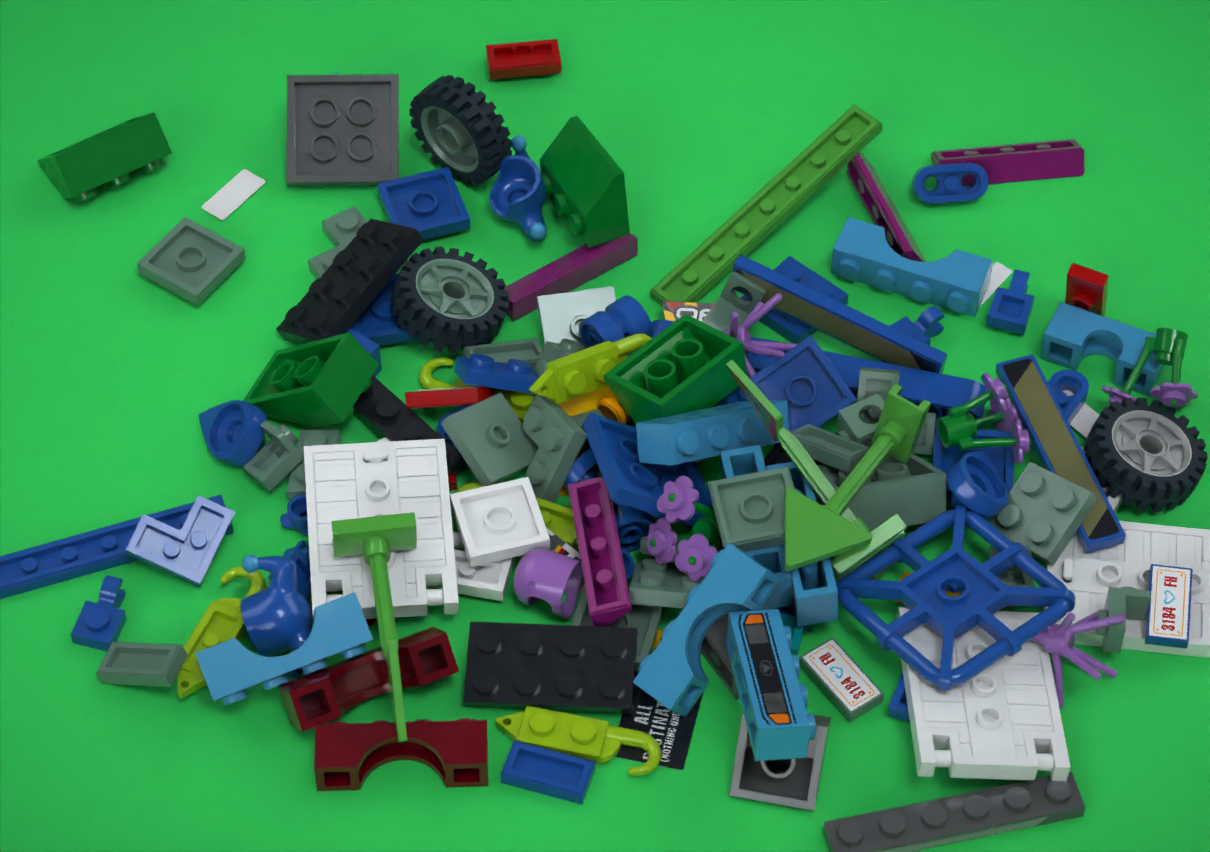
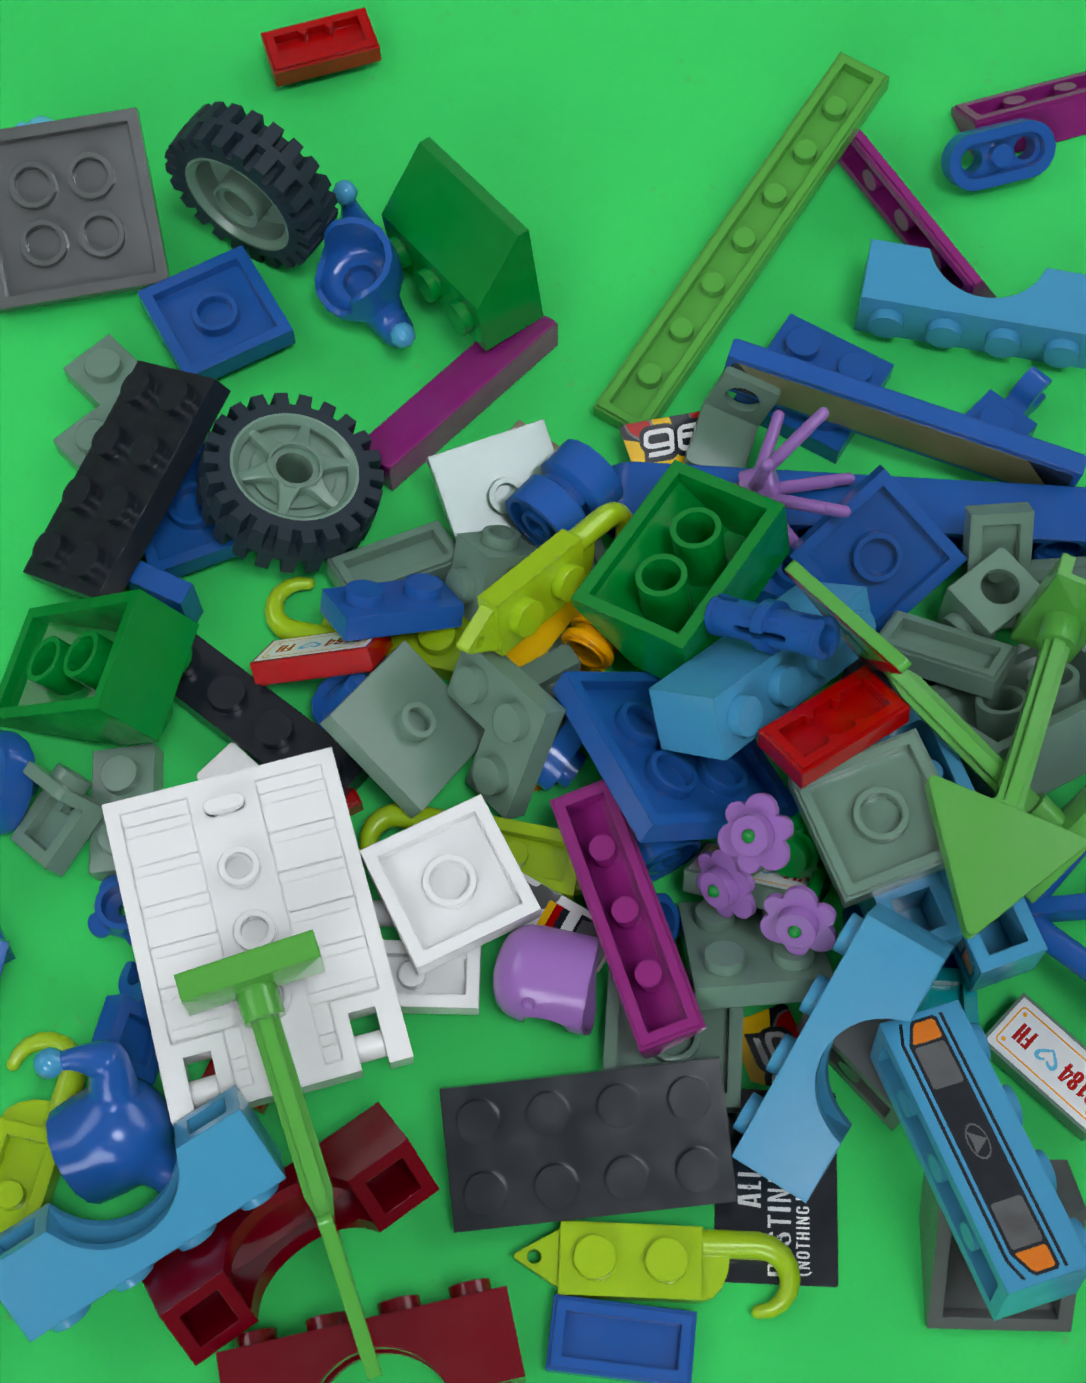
camera: 10 degrees left, 15 degrees up
none -> blue pin [704,593,841,661]
none -> red plate [758,665,910,789]

